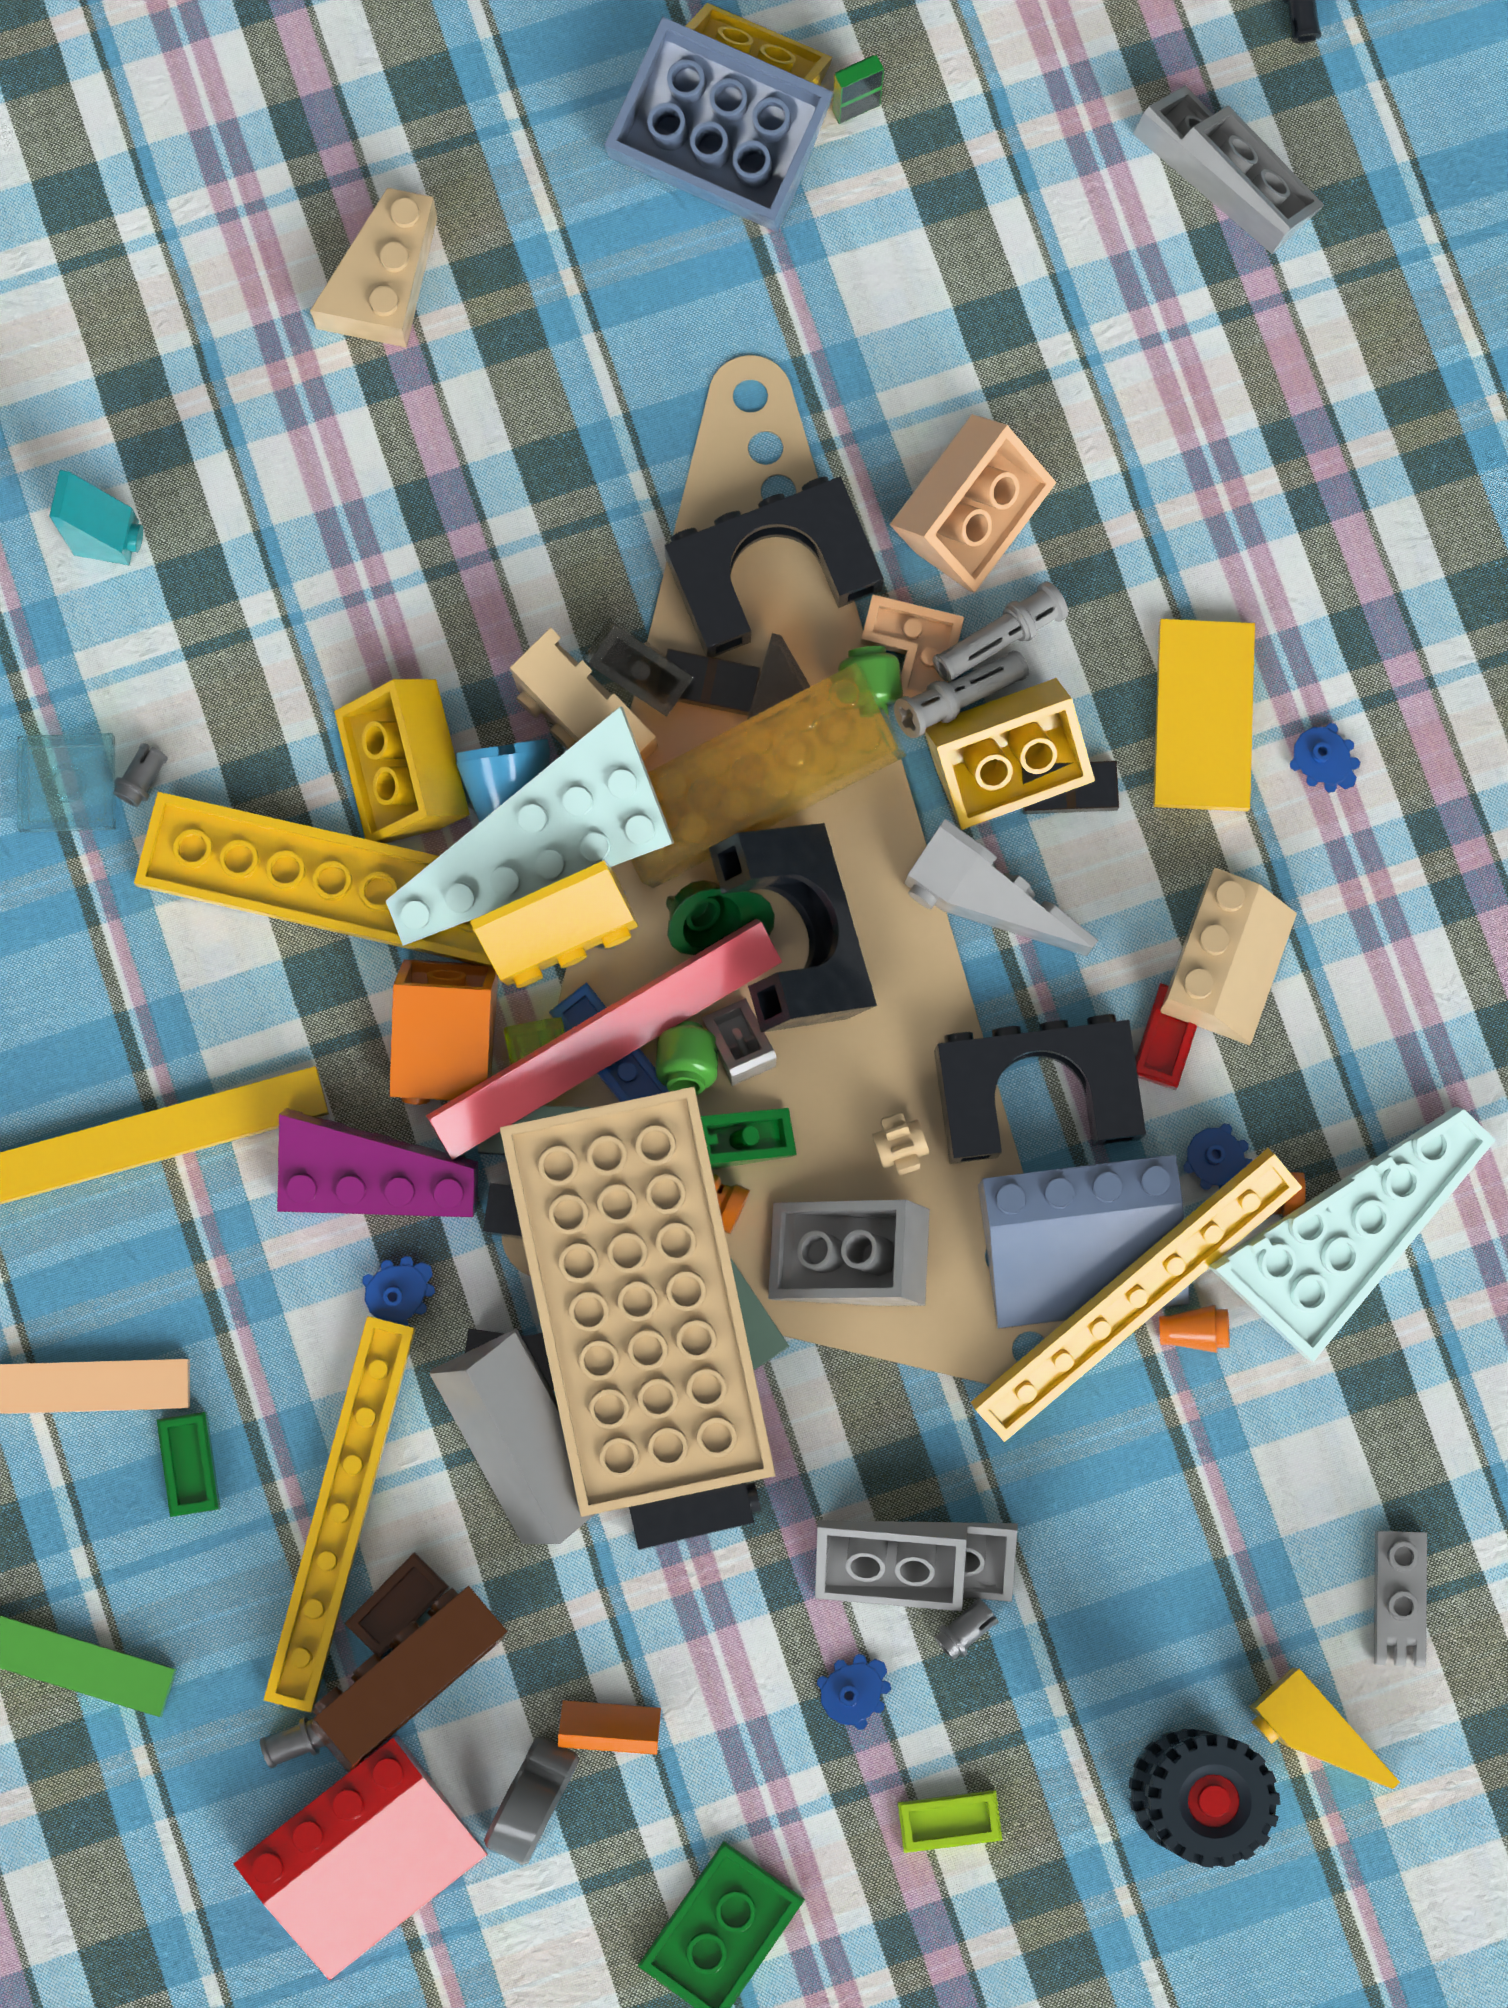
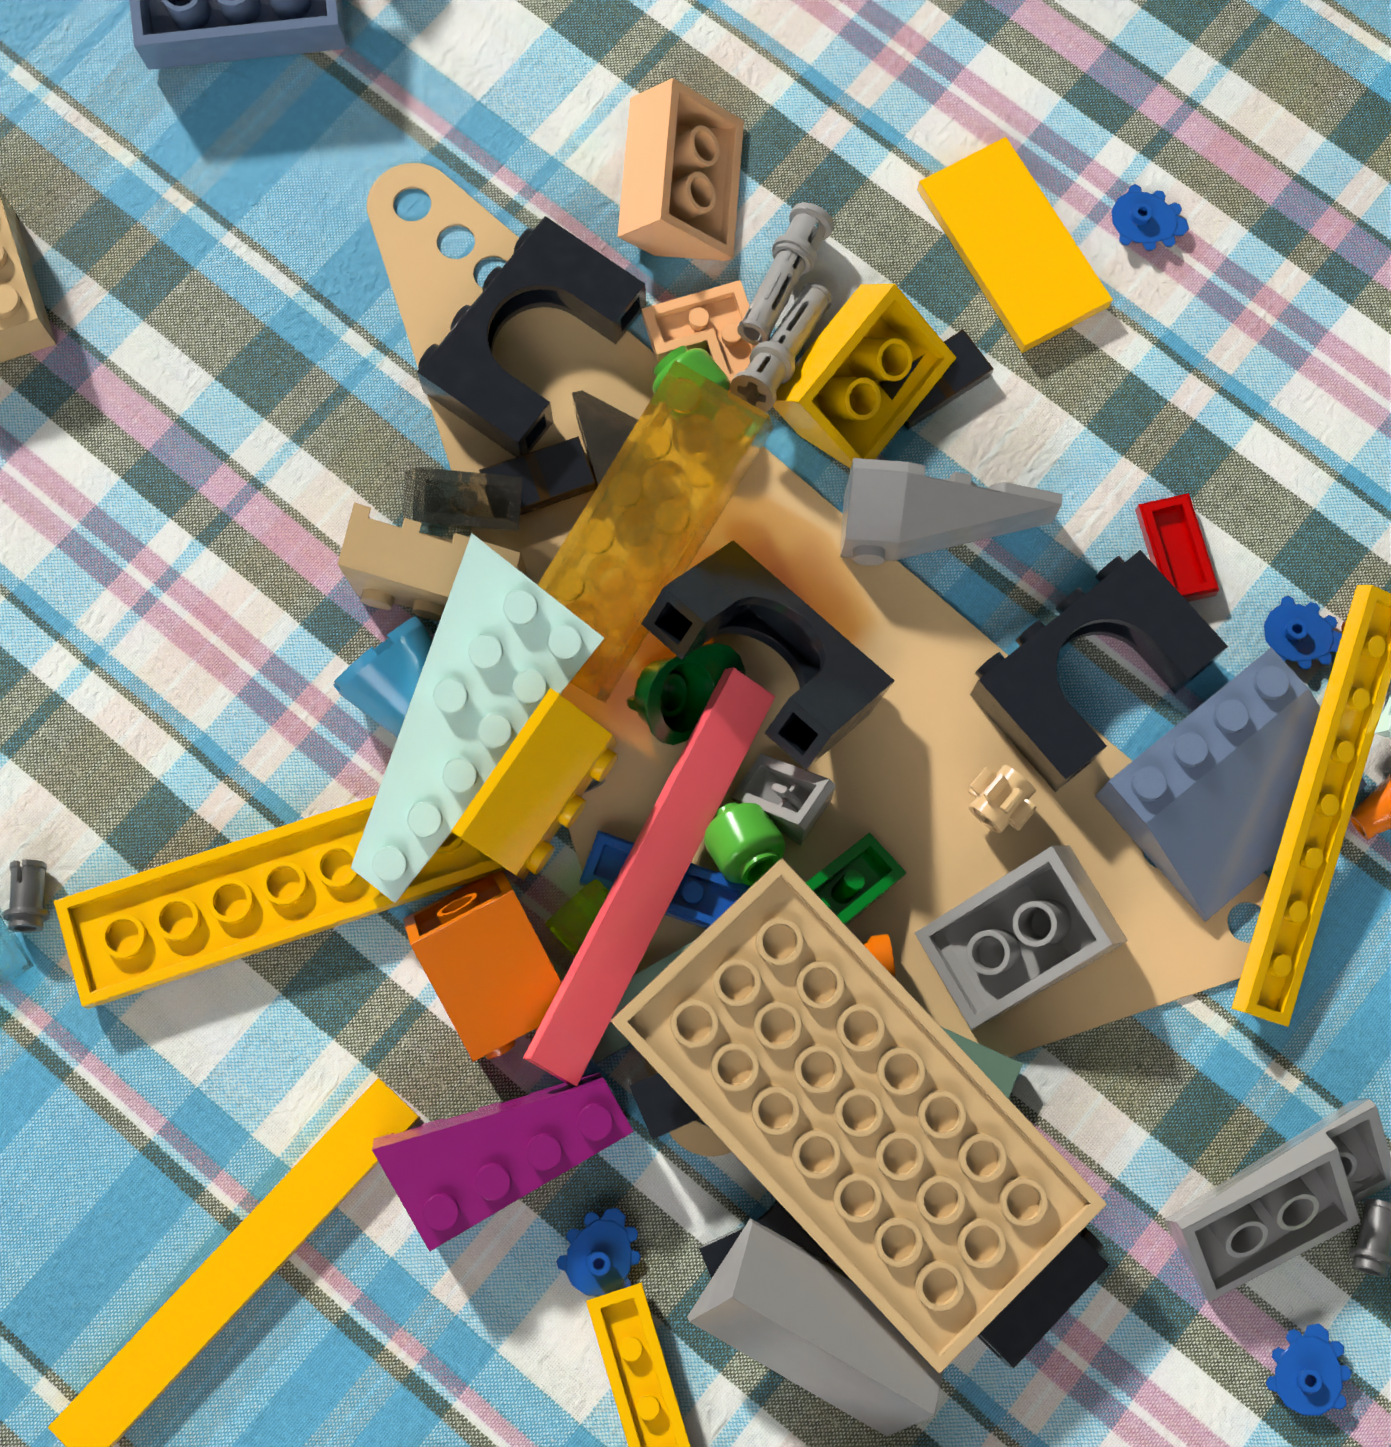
camera: 30 degrees left, 5 degrees down
yellow slope [334,679,470,843] -> none
tan slope [1160,867,1297,1046] -> none

